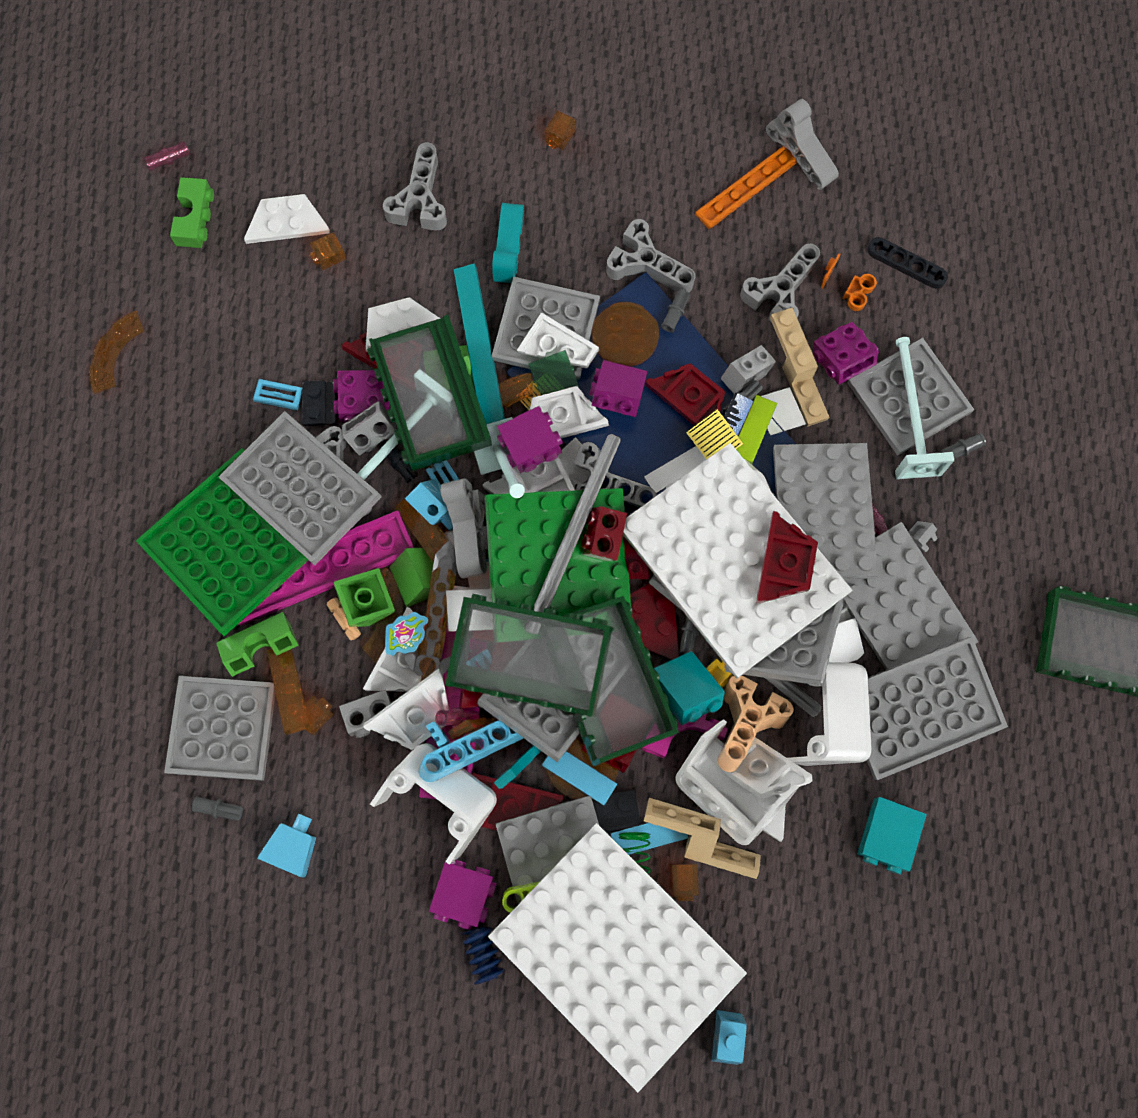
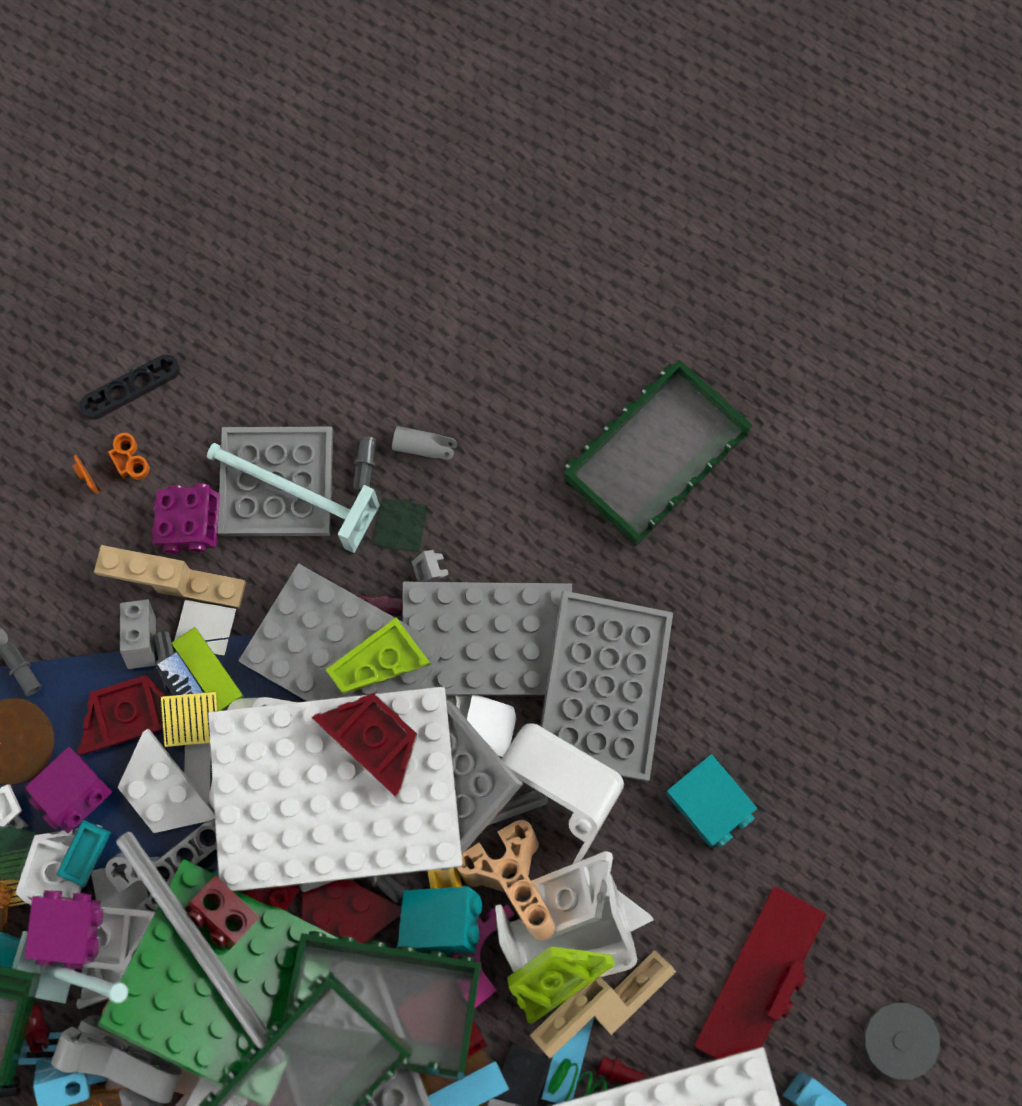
camera: 55 degrees left, 0 degrees up
clear orange brick [670,864,699,901] -> none
light grey beam [740,244,820,322] -> none
none -> dark red pin [25,1004,49,1053]
none -> teal tile [56,820,111,887]
none -> white wing [118,729,215,833]
none -> lime wing [326,617,432,695]
none -> clear green piece [374,498,428,552]
none -> light grey piece [392,426,457,460]
none -> lime wing [507,946,615,1024]
none -> dark red pin [596,1055,645,1085]
none -> dark red bracket [695,886,826,1059]
none -> dark grey wheel [863,1003,940,1080]

